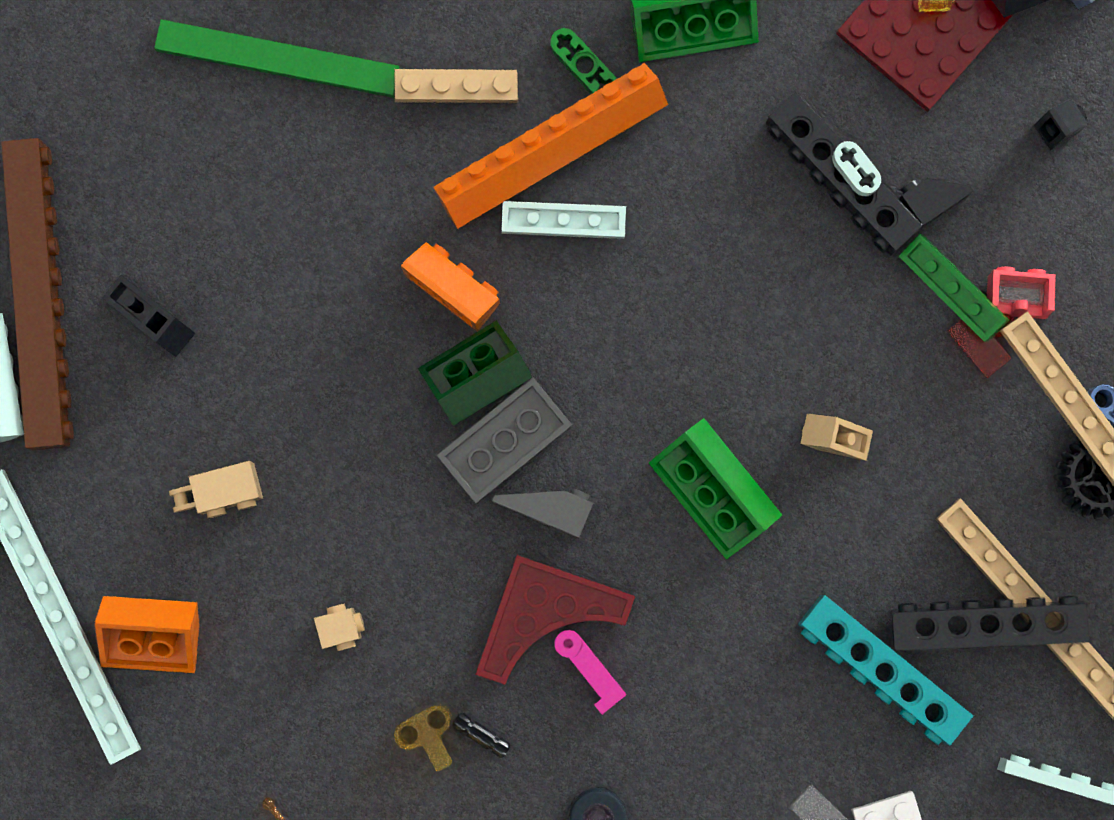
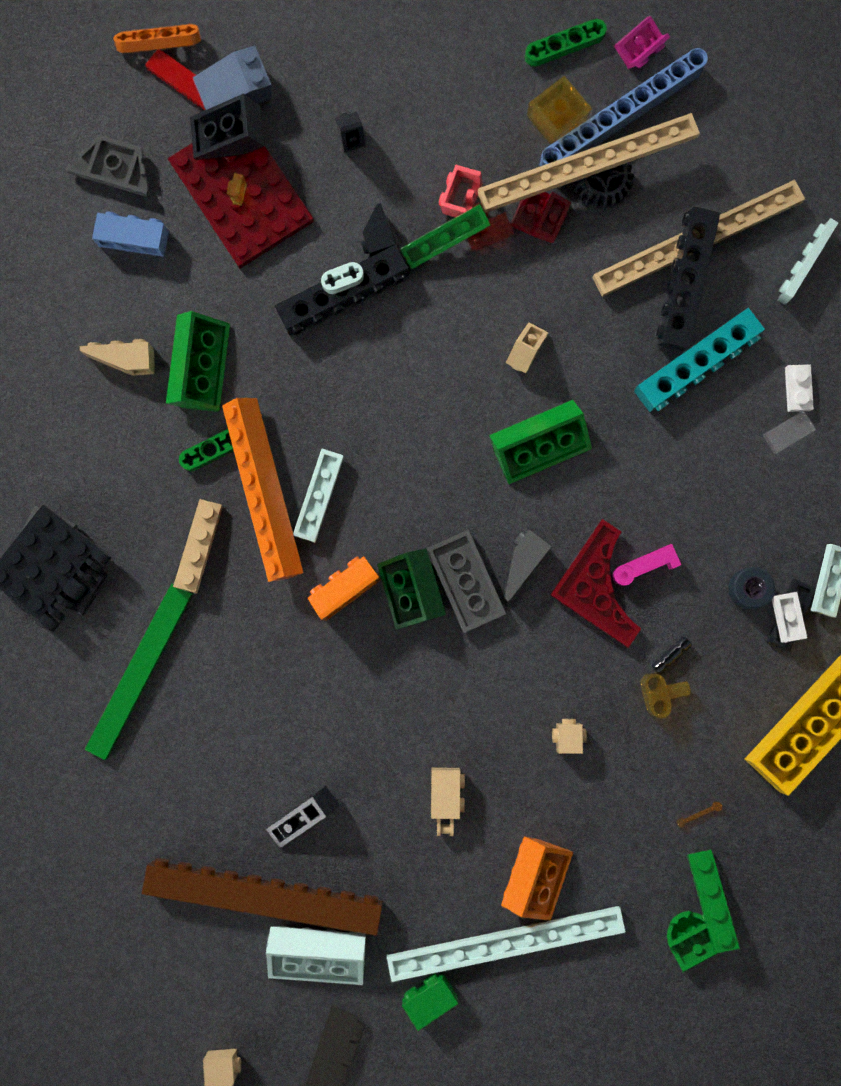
camera: 65 degrees left, 0 degrees up
none -> dark red slope [510,192,572,243]

